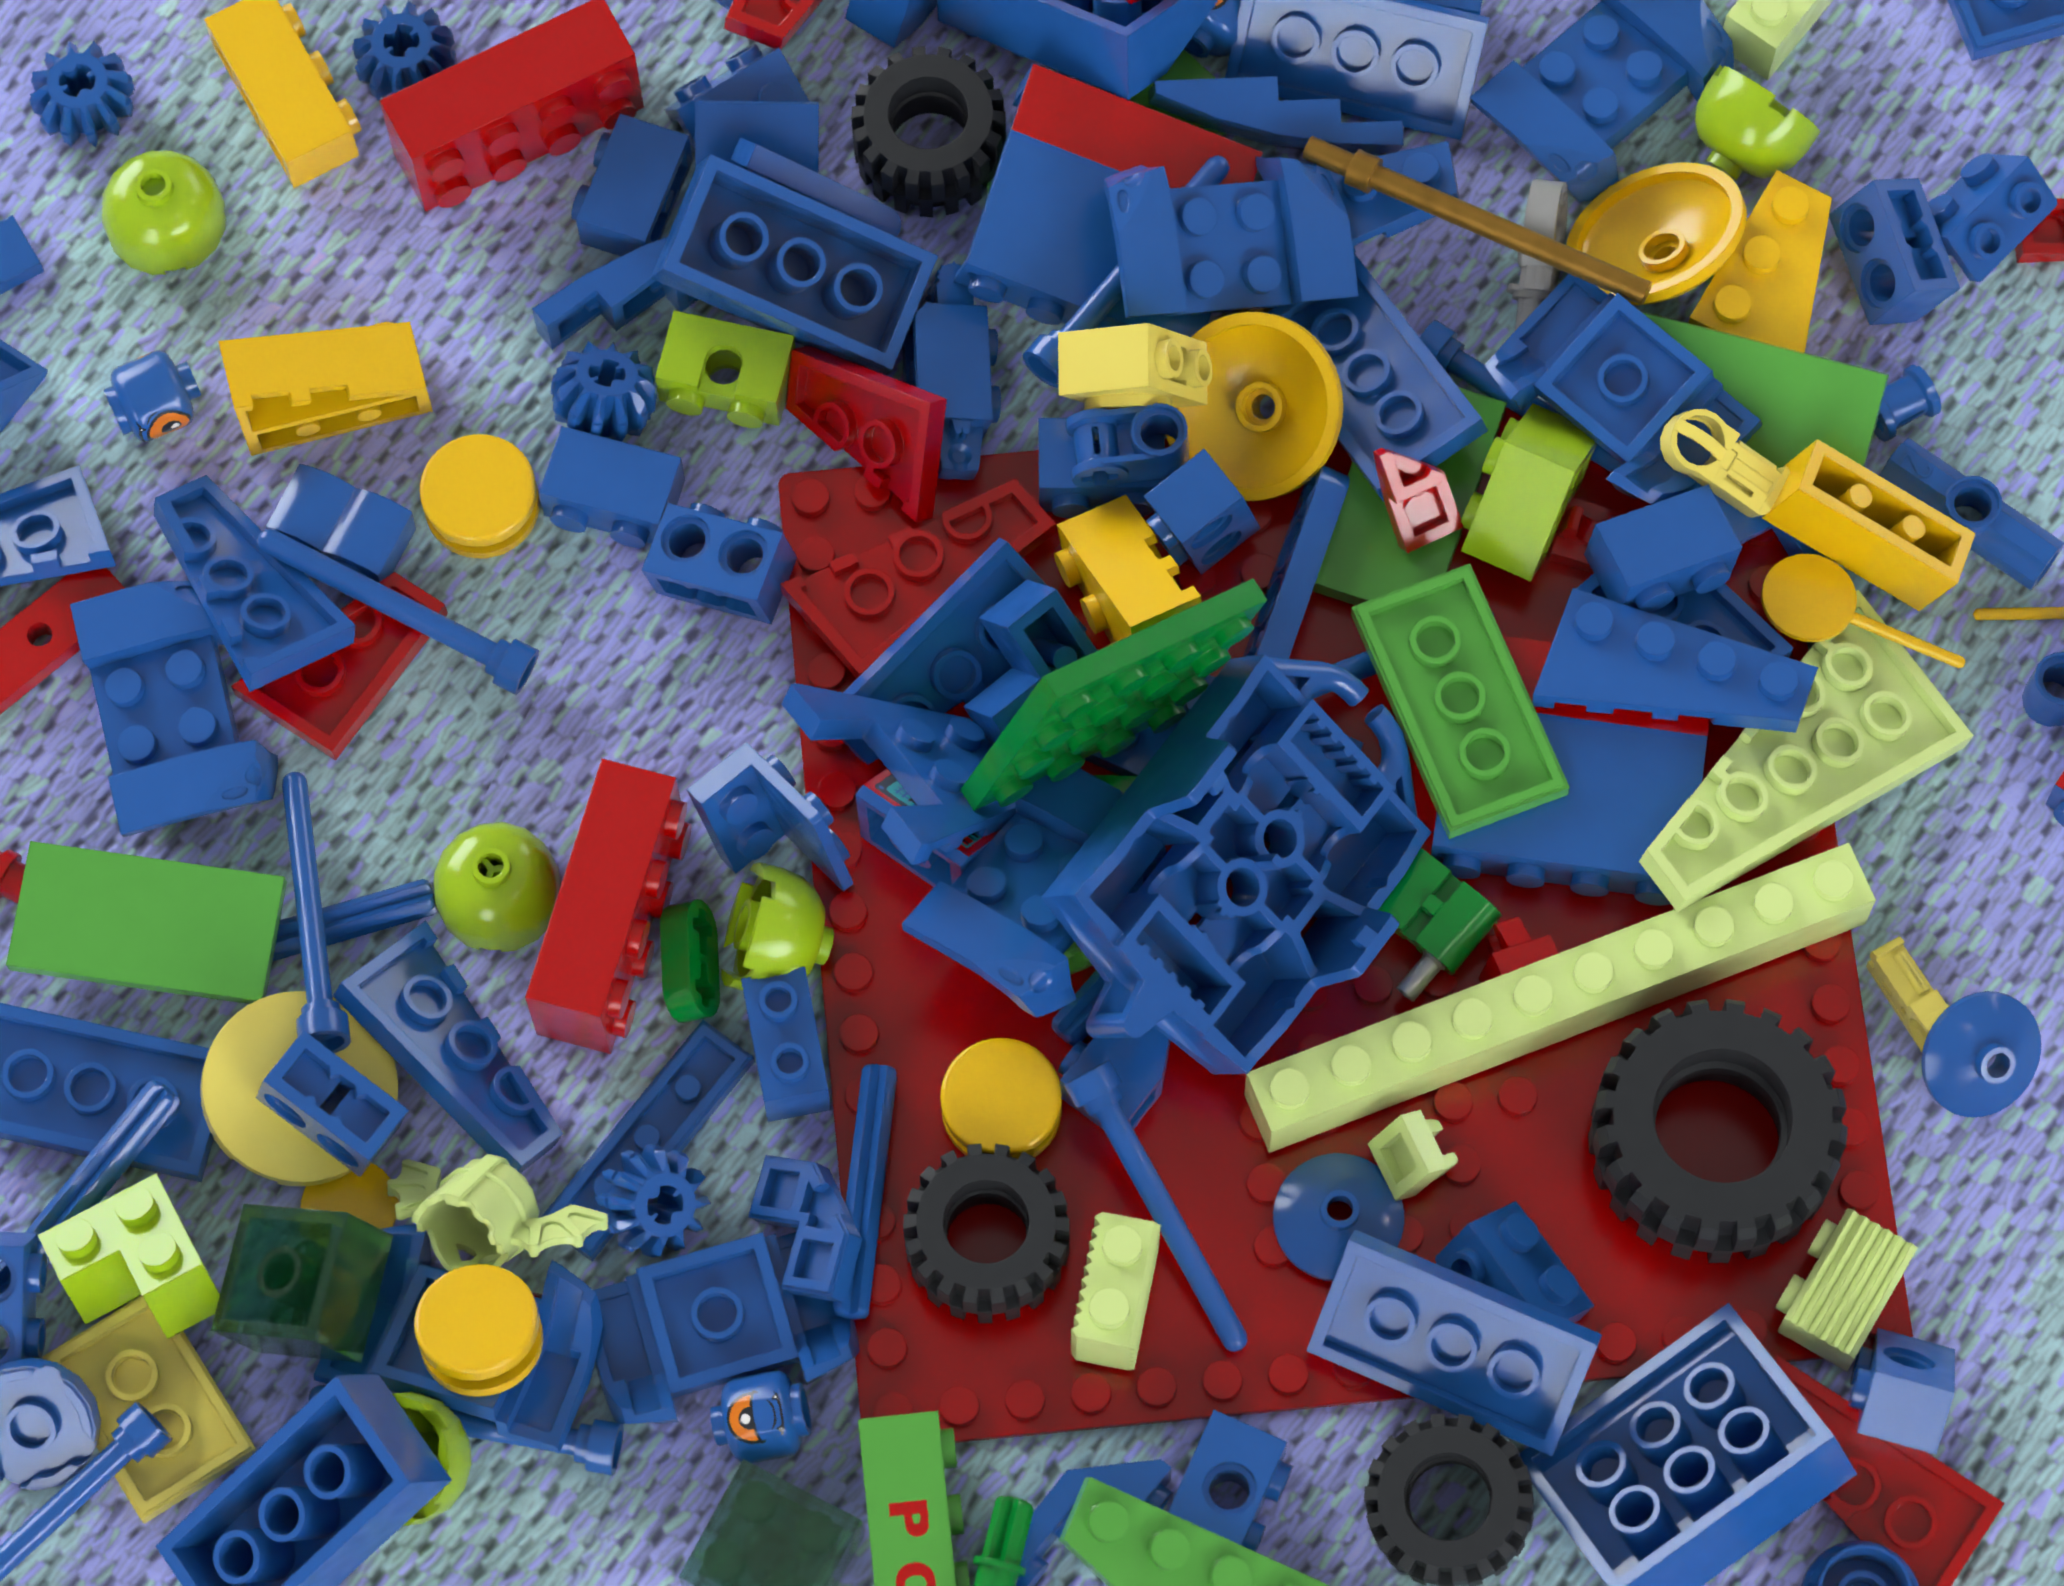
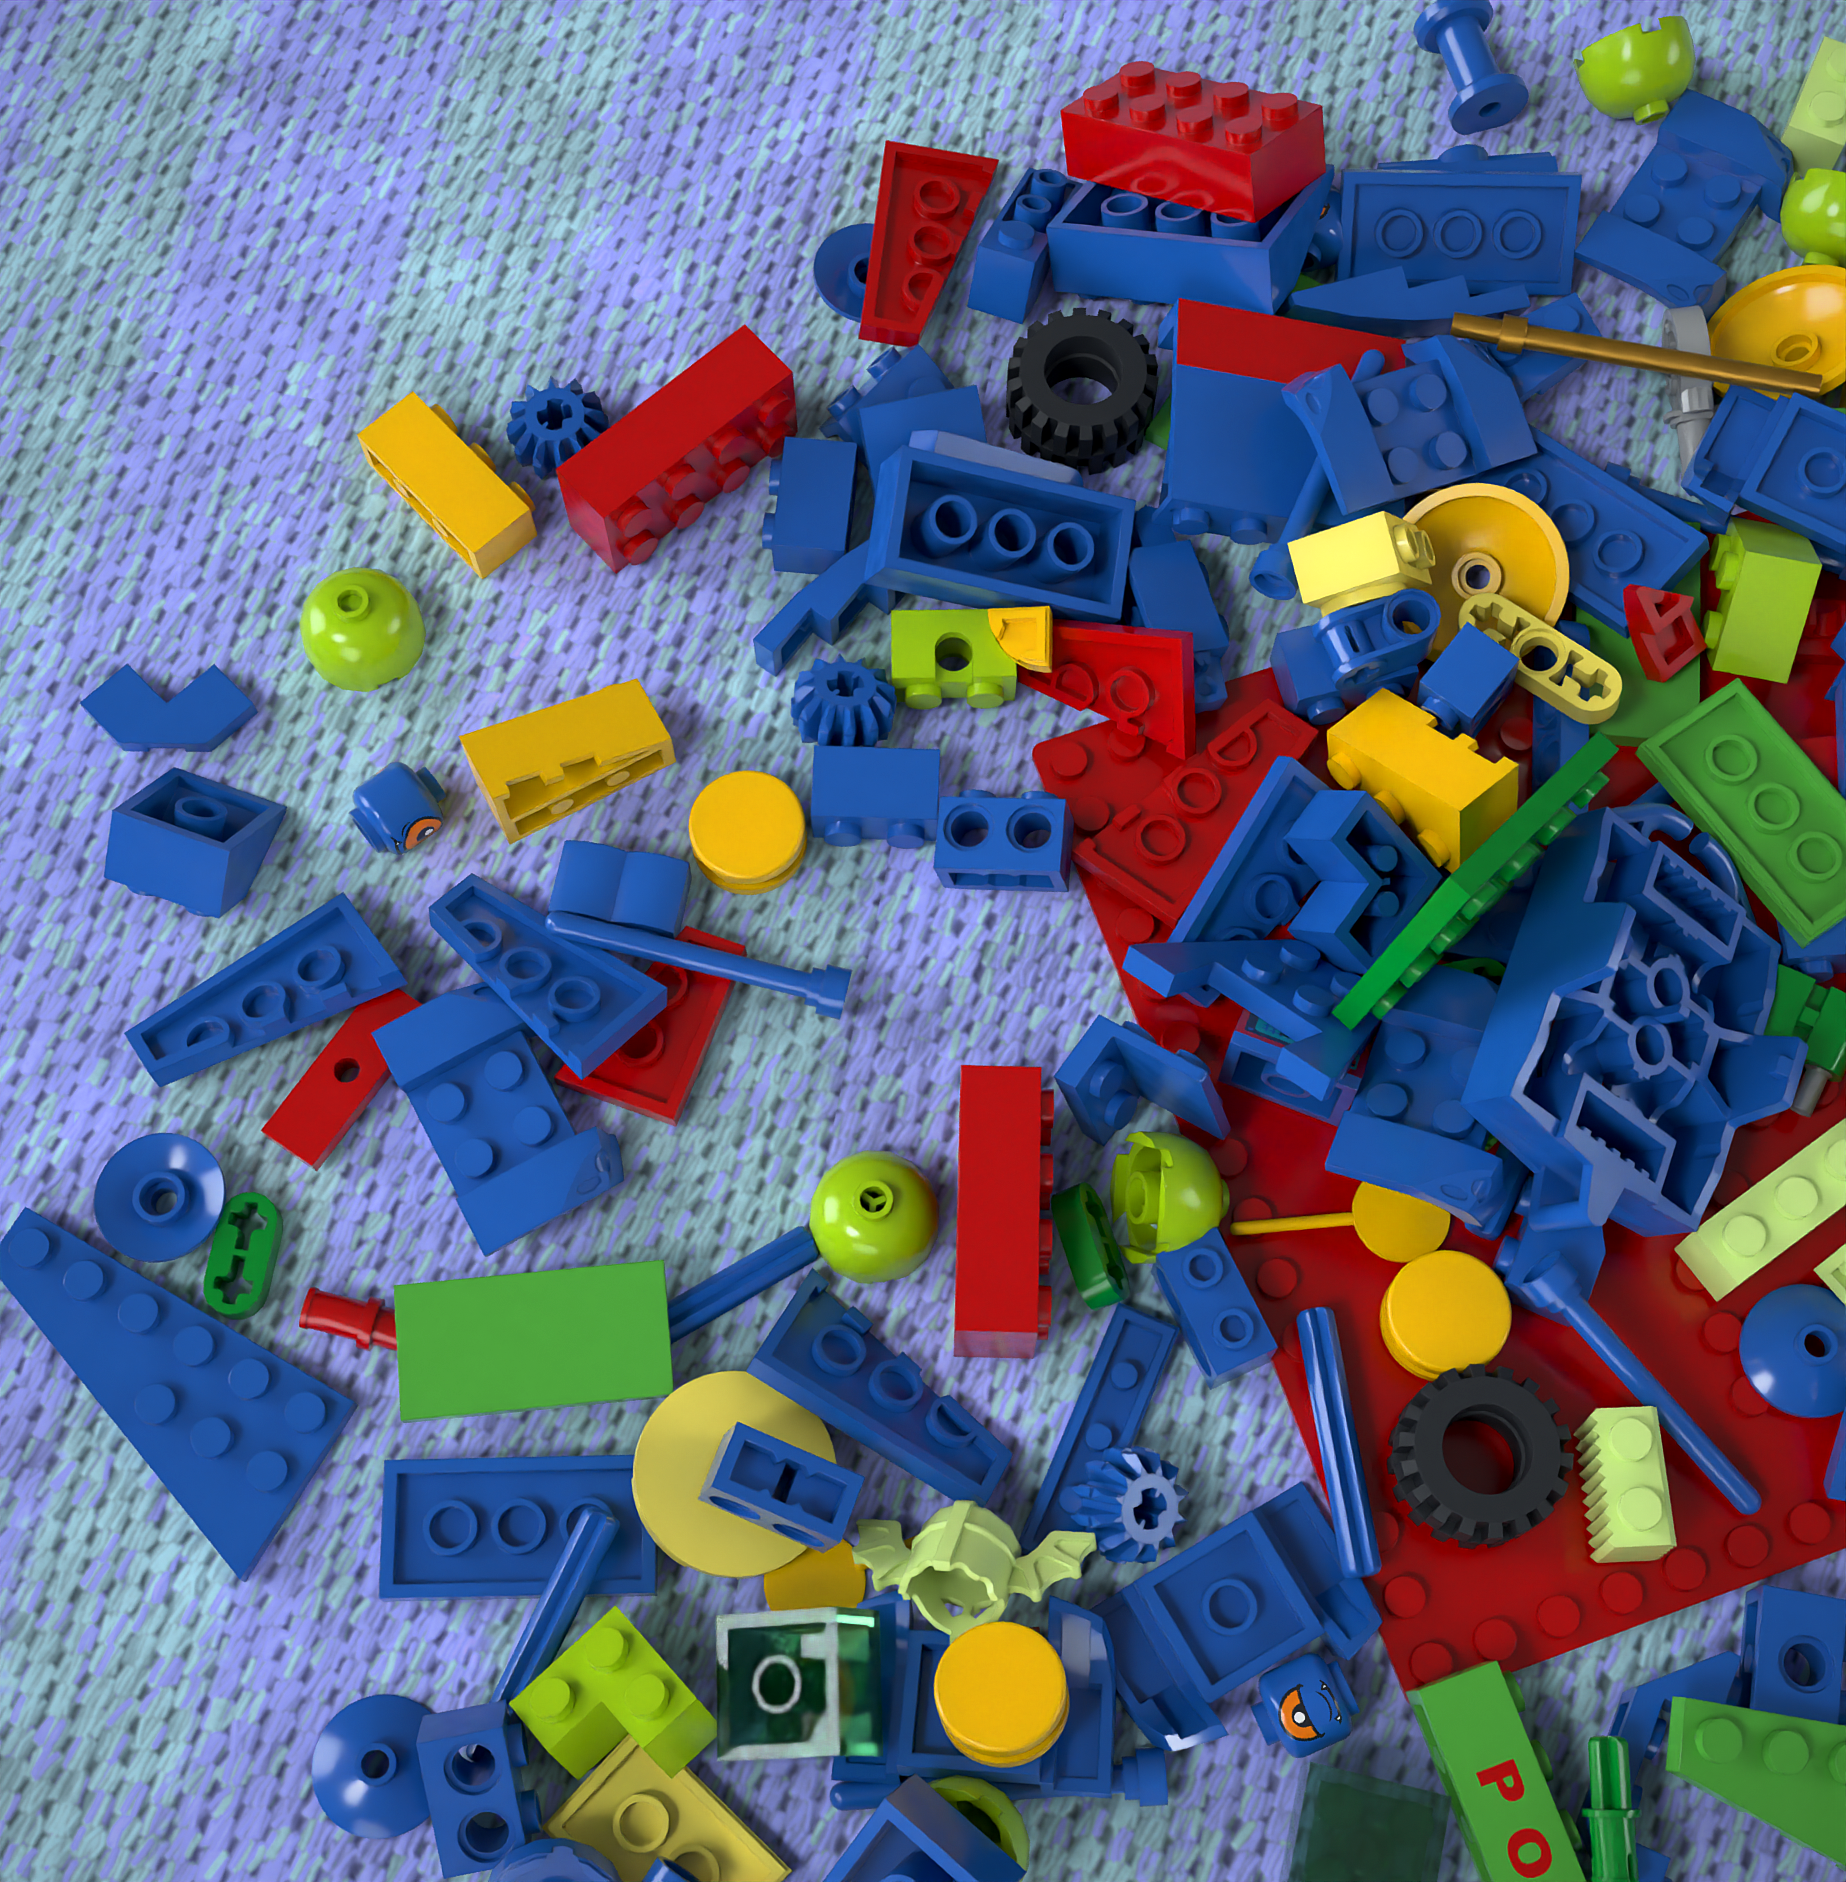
camera: 15 degrees left, 0 degrees up
blue gear [29,41,135,147] -> none
blue piece [282,772,351,1053] -> none
blue tile [748,1155,862,1303] -> none
none -> yellow tile [988,606,1053,673]
none -> yellow piece [1230,1182,1450,1263]
none -> light yellow beam [1457,593,1622,724]

